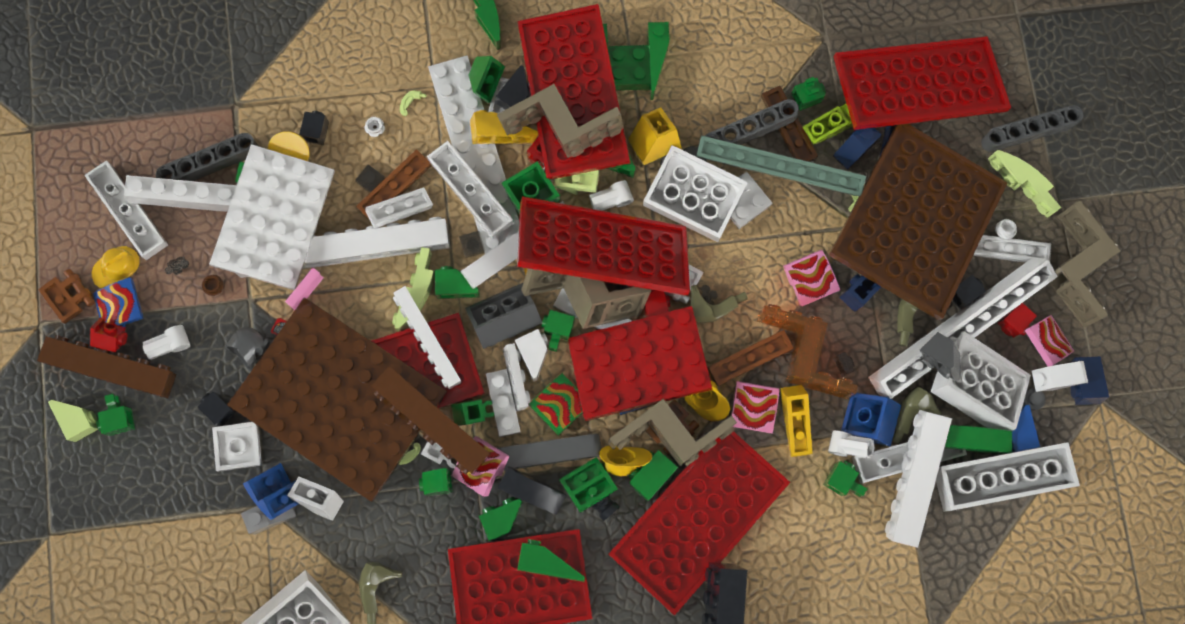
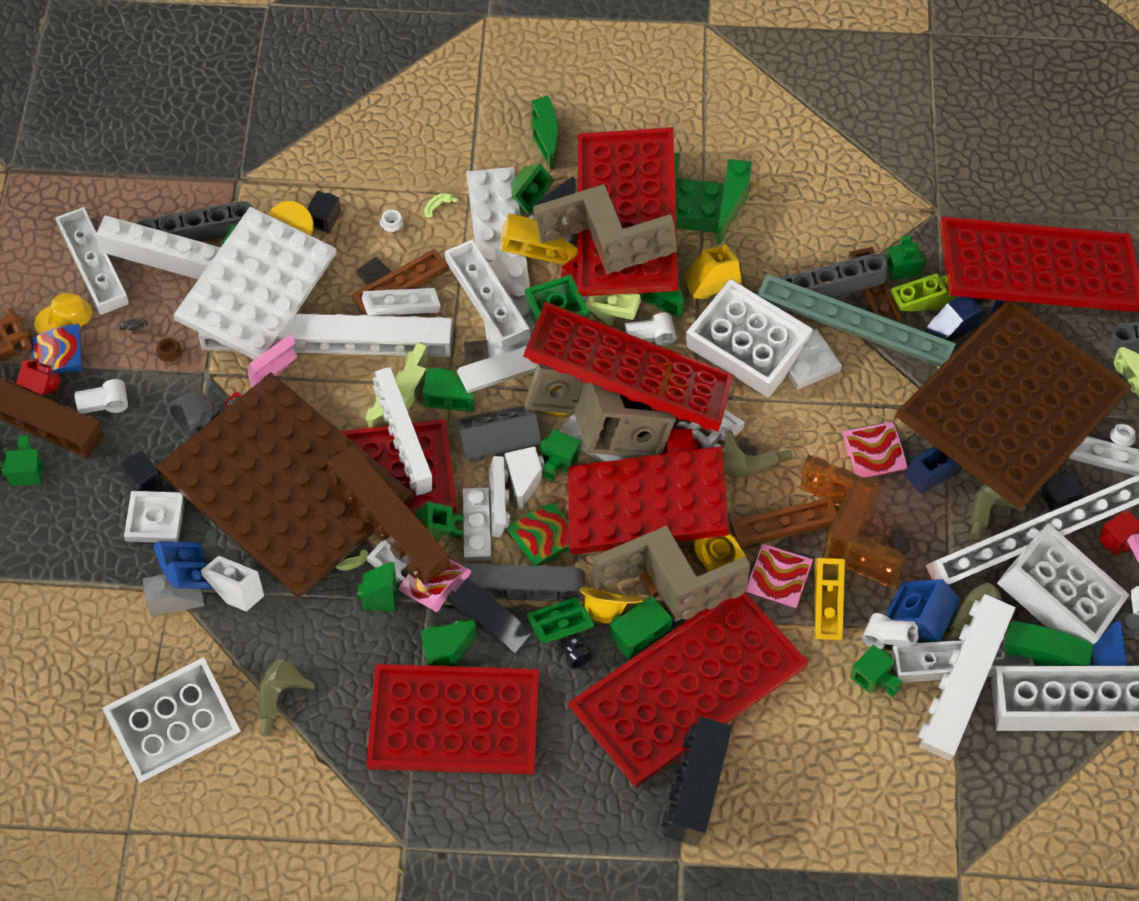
camera: 15 degrees right, 20 degrees down
green slope [517,539,585,582] -> none
dark grey slope [920,332,961,382] -> none

